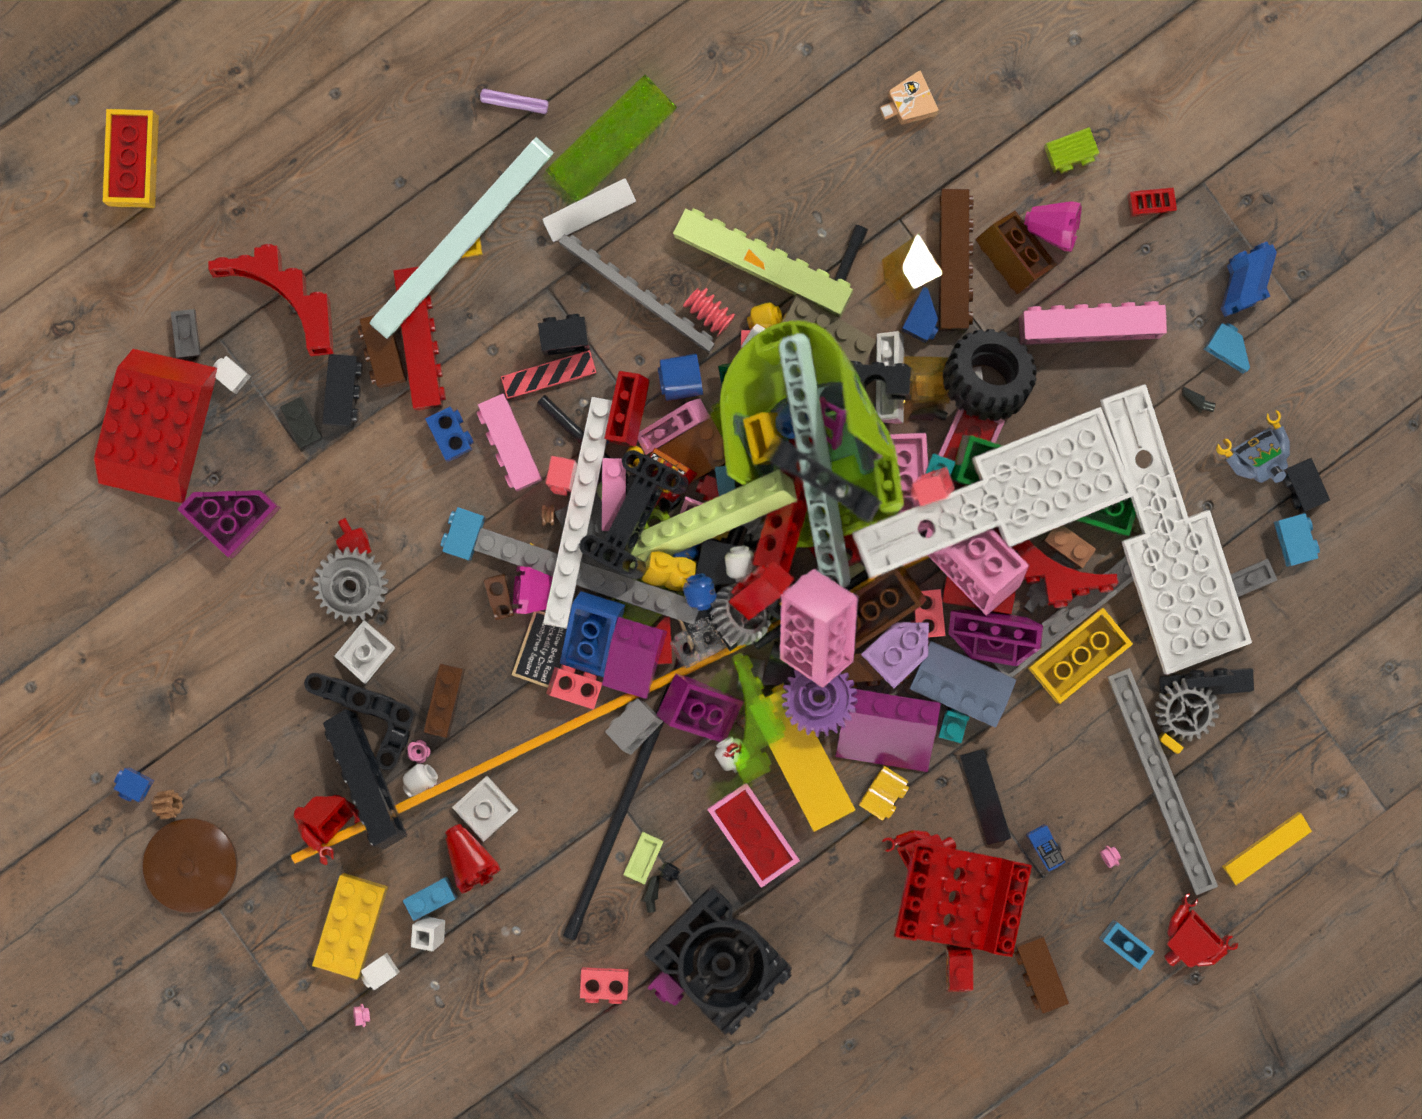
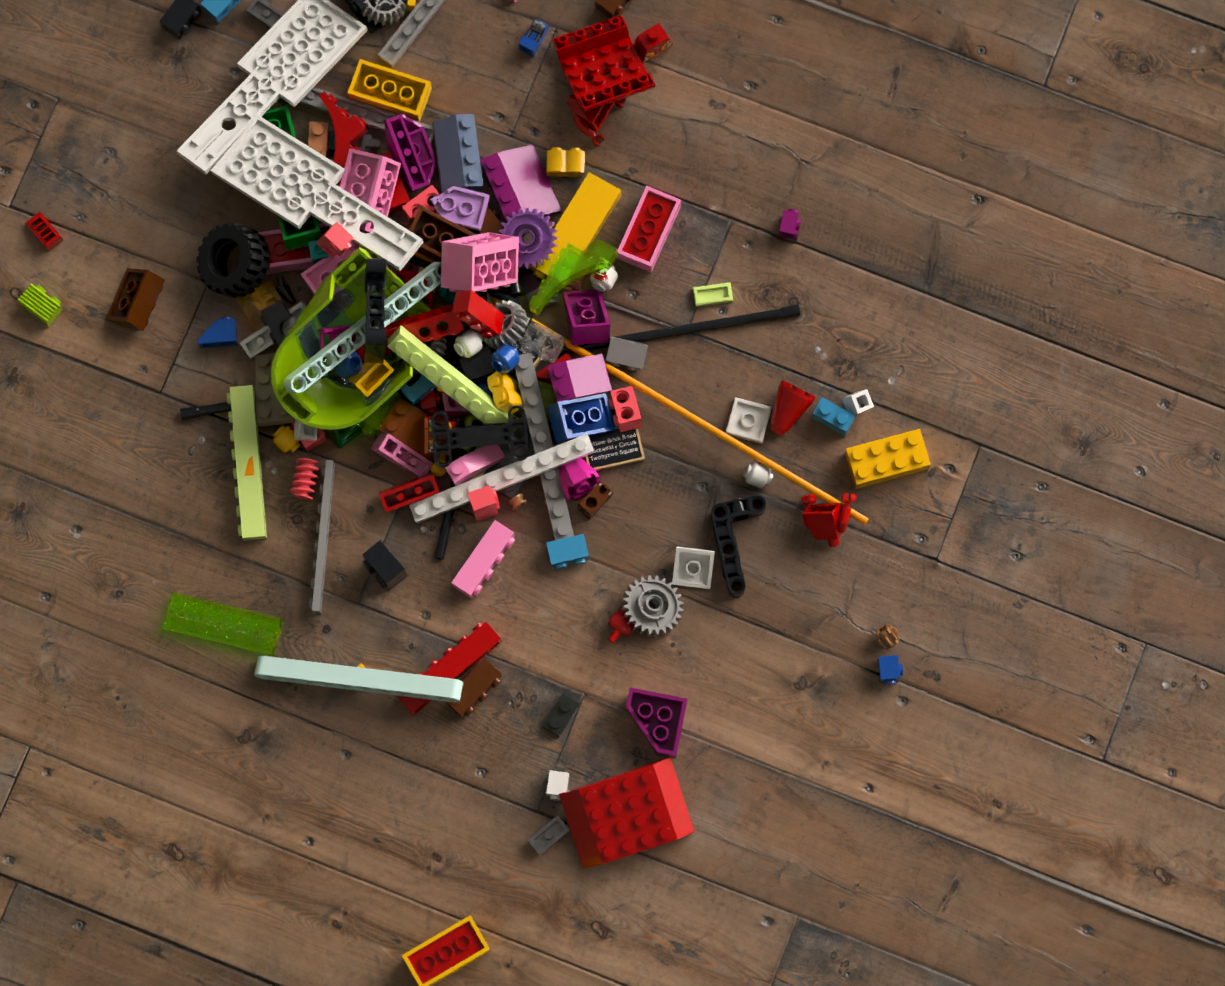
camera: 125 degrees left, 10 degrees down
reddish brown dish [143,818,238,913] -> none
red arch [208,244,334,356] -> none
black brick [323,354,363,428] -> none
black brick [323,709,408,849] -> none
bright pink plate [353,1004,370,1027] -> none
white brick [361,953,400,990] -> none
bright pink plate [407,740,430,763] -> none
reddish brown brick [424,664,465,738] -> none
blue brick [425,406,474,462] -> none
lavender axle [480,89,549,114] -> none
tile [501,350,597,399] -> none
white slope [542,178,636,242] -> none
coral brick [580,967,629,1004] -> none
pearl dark grey bar [641,875,659,913] -> none
black brick [645,884,792,1035] -> none
blue piece [658,354,703,401] -> none
black plate [658,862,681,882] -> none
light nougat torso [879,70,939,124] -> none
clear yellow slope [882,234,943,301] -> none
teal bracket [938,708,970,743] -> none
reddish brown brick [939,189,974,331] -> none
black slope [960,749,1011,845] -> none
bright pink brick [1019,301,1167,345] -> none
dark pink cone [1024,201,1082,252] -> none
pearl dark grey bar [1182,386,1216,413] -> none
dark azure slope [1204,323,1250,374] -> none
sand blue torso [1216,410,1290,483] -> none
blue brick [1221,241,1277,317] -> none

